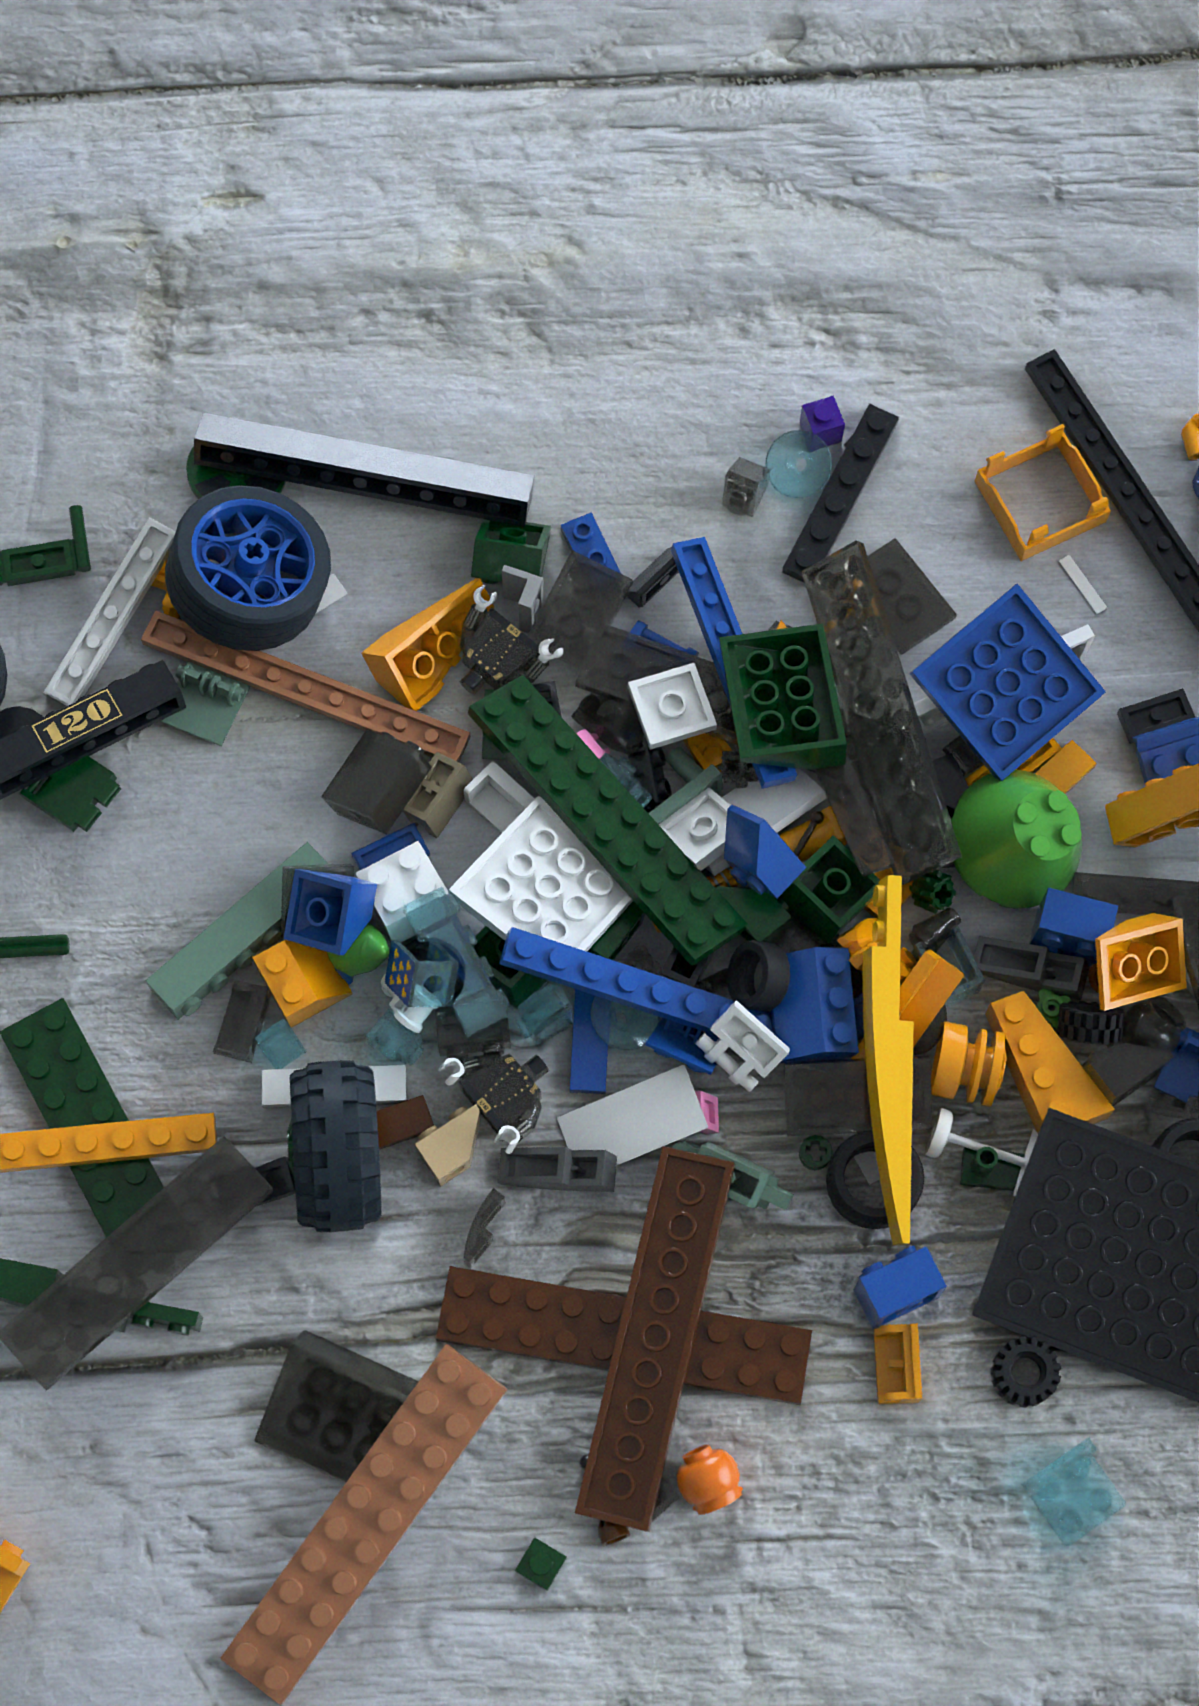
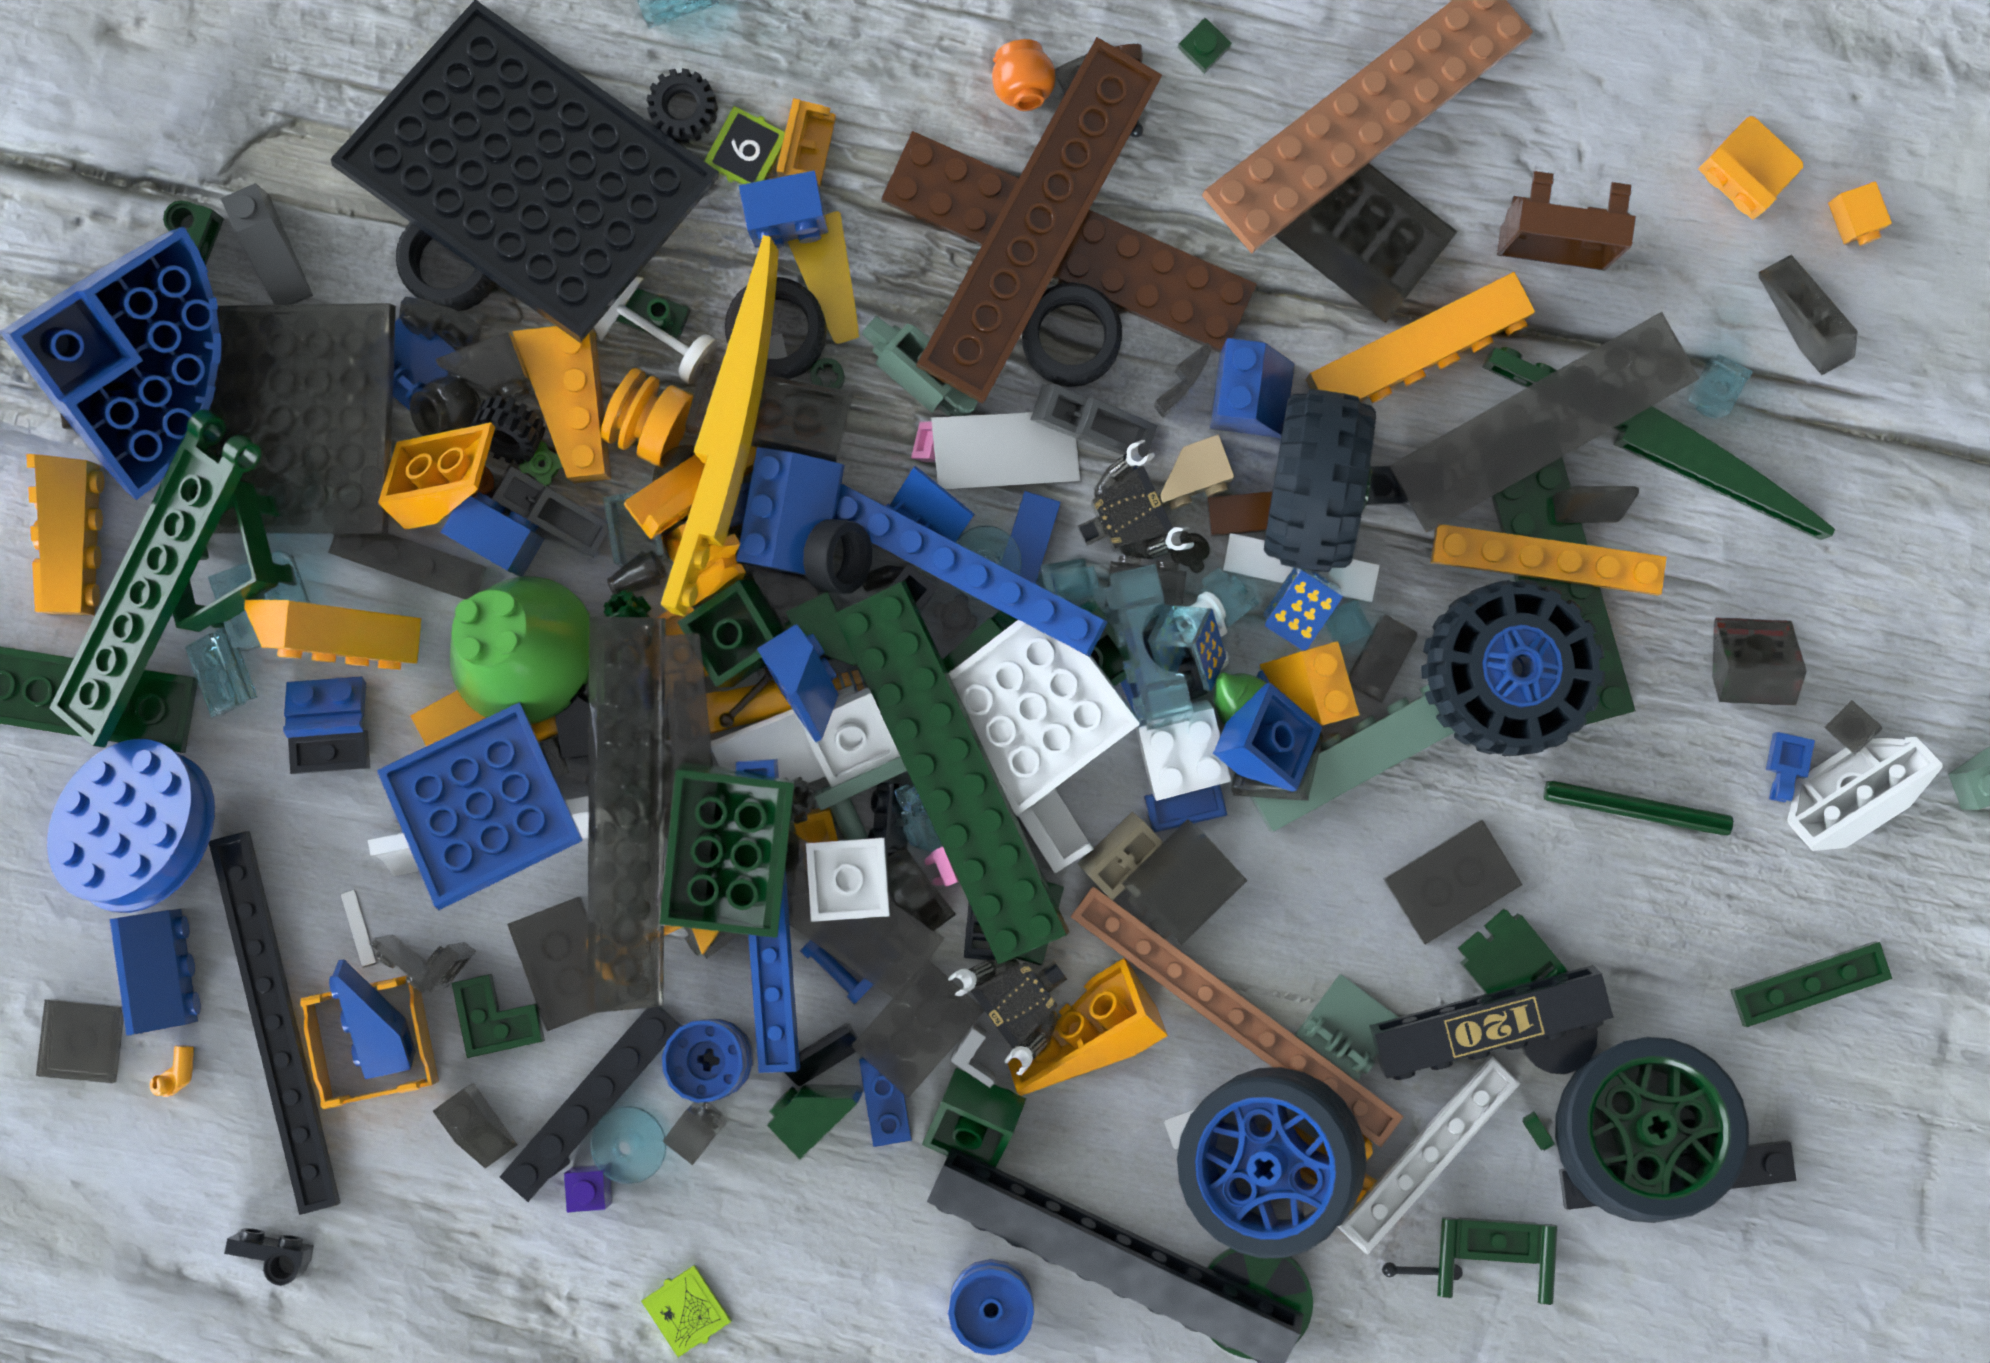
camera: 160 degrees left, 15 degrees up
white plate [695,1001,790,1092] -> none
none -> black plate [224,1228,314,1286]
none -> blue slope [329,959,416,1079]
none -> clear smoke bracket [370,935,476,992]
none -> clear smoke slope [433,1083,518,1169]
none -> dark green plate [451,974,545,1058]
none -> lime piece [641,1264,732,1358]
none -> blue wheel [662,1019,753,1103]
none -> piece [704,106,785,185]
none -> dark green slope [767,1084,864,1160]
none -> yellow sticker [787,211,859,344]
none -> blue wheel [948,1259,1034,1356]
none -> black tyre [1022,282,1122,387]
none -> clear smoke plate [1170,531,1210,573]
none -> blue slope [1210,338,1295,438]
none -> blue piece [1263,568,1343,651]
none -> light orange brick [1305,272,1535,404]
none -> black hinge [1382,1262,1463,1280]
none -> clear smoke tile [1383,819,1523,944]
none -> black wheel [1421,579,1605,756]
none -> reddish brown piece [1497,171,1636,271]
none -> dark green tile [1522,1111,1555,1151]
none -> clear smoke slope [1553,486,1639,523]

